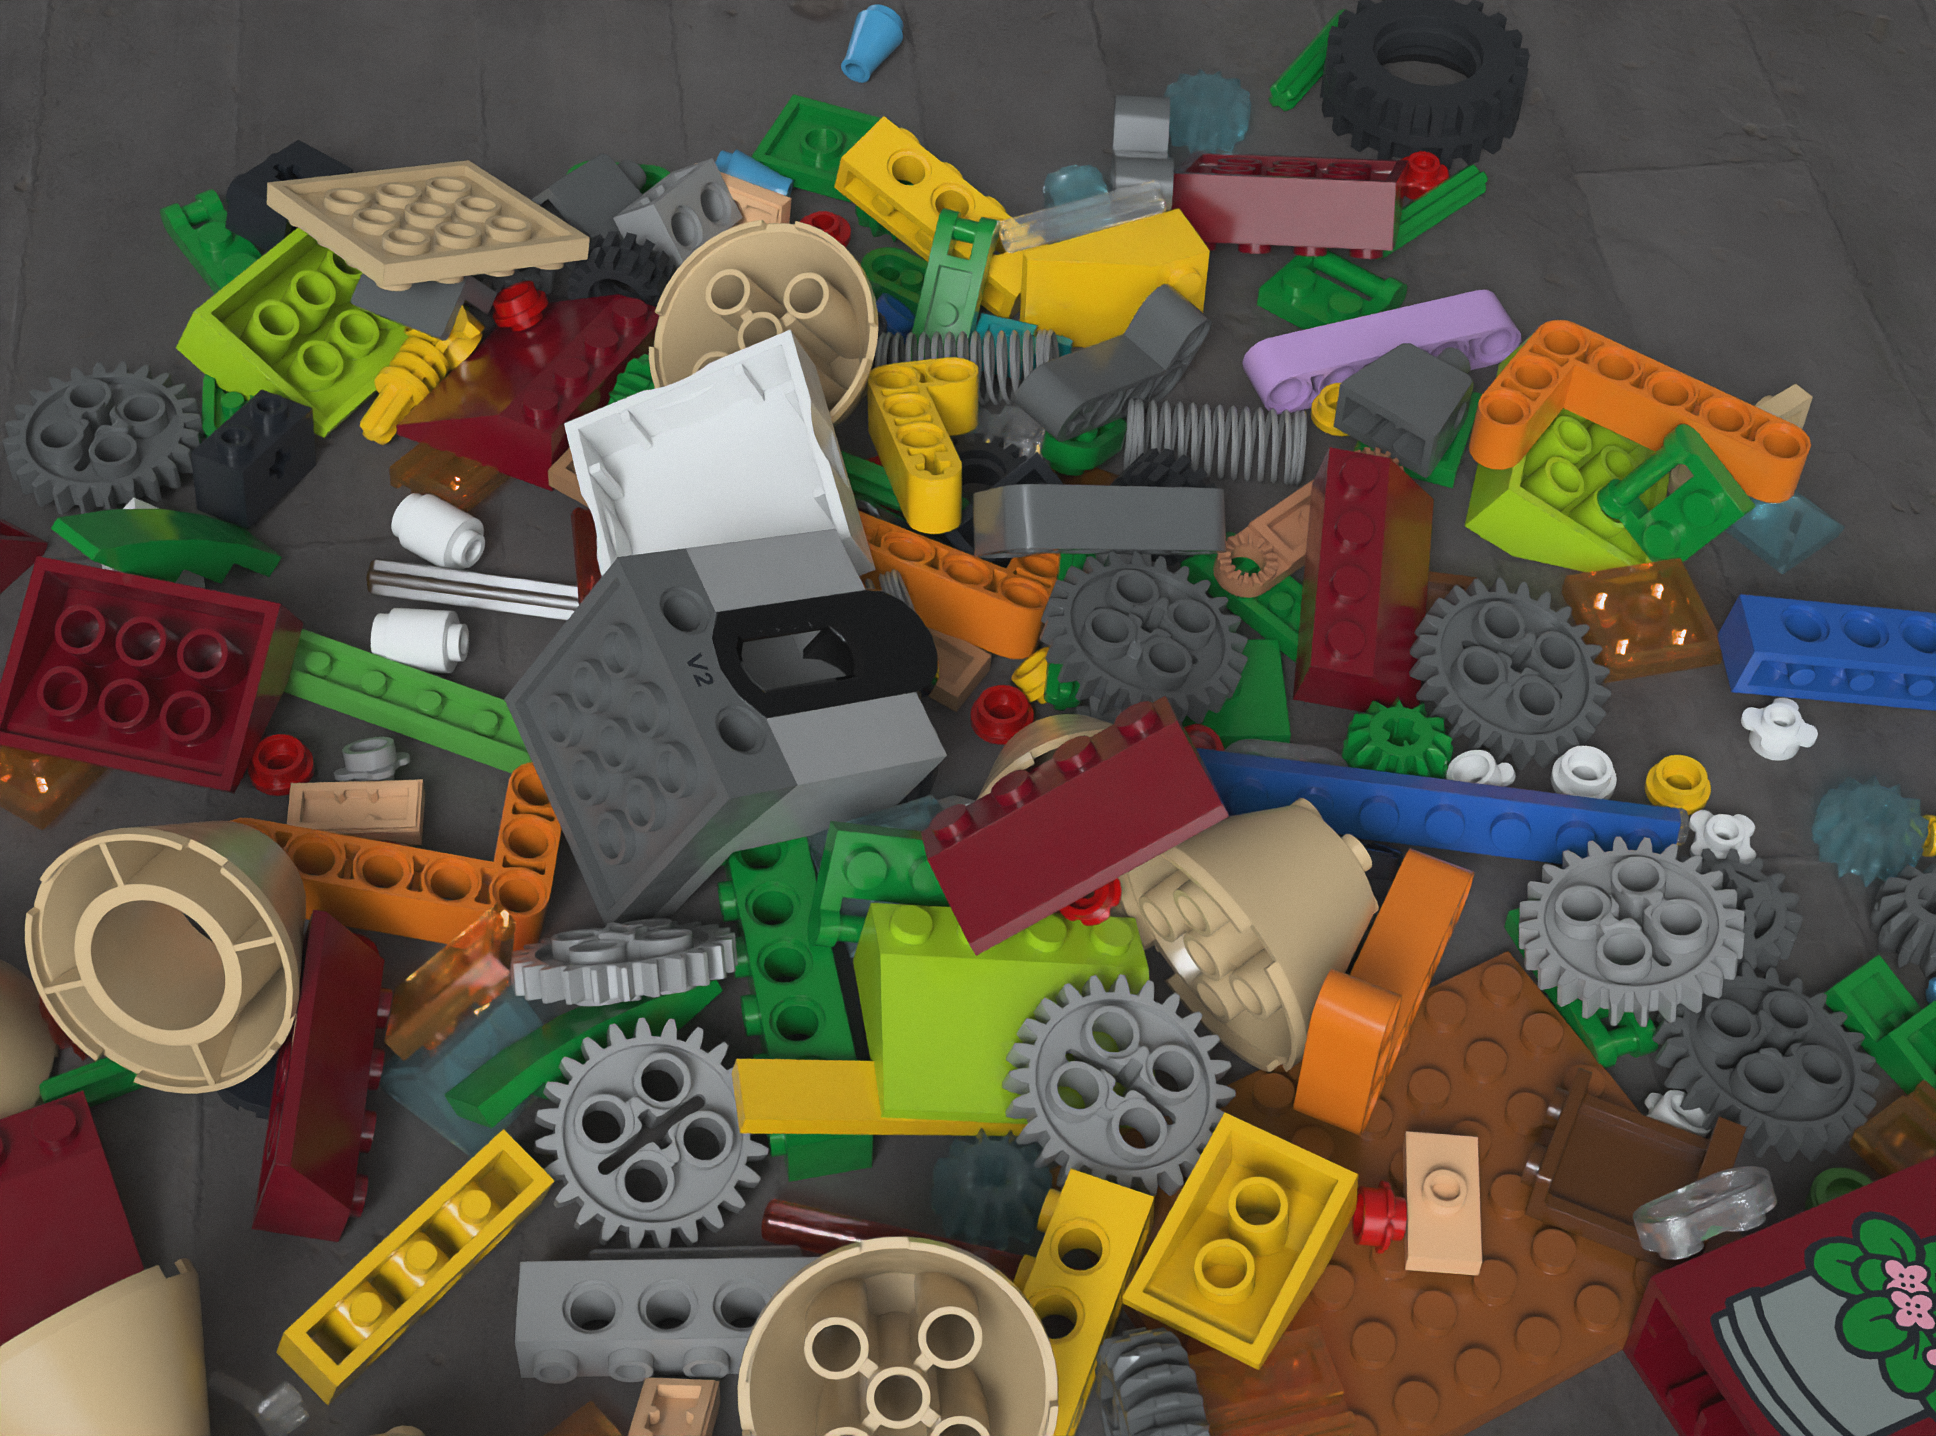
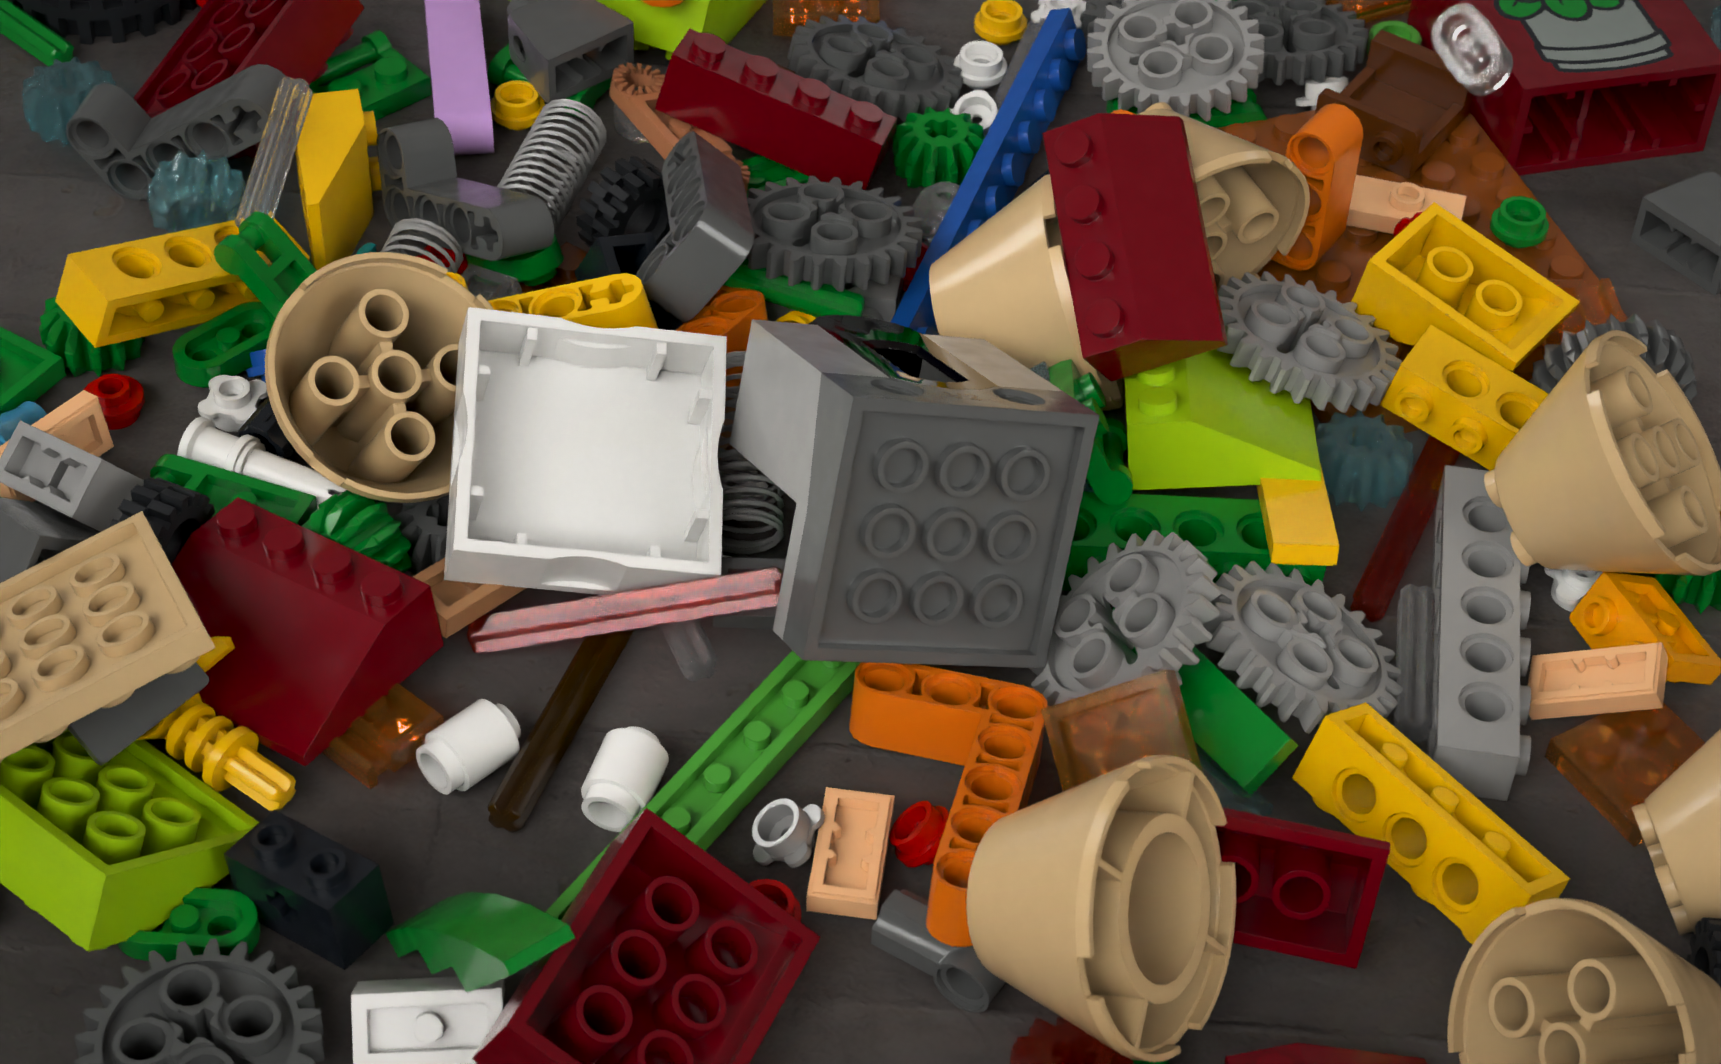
camera: 80 degrees left, 5 degrees down
none -> green plate [1490,196,1549,248]

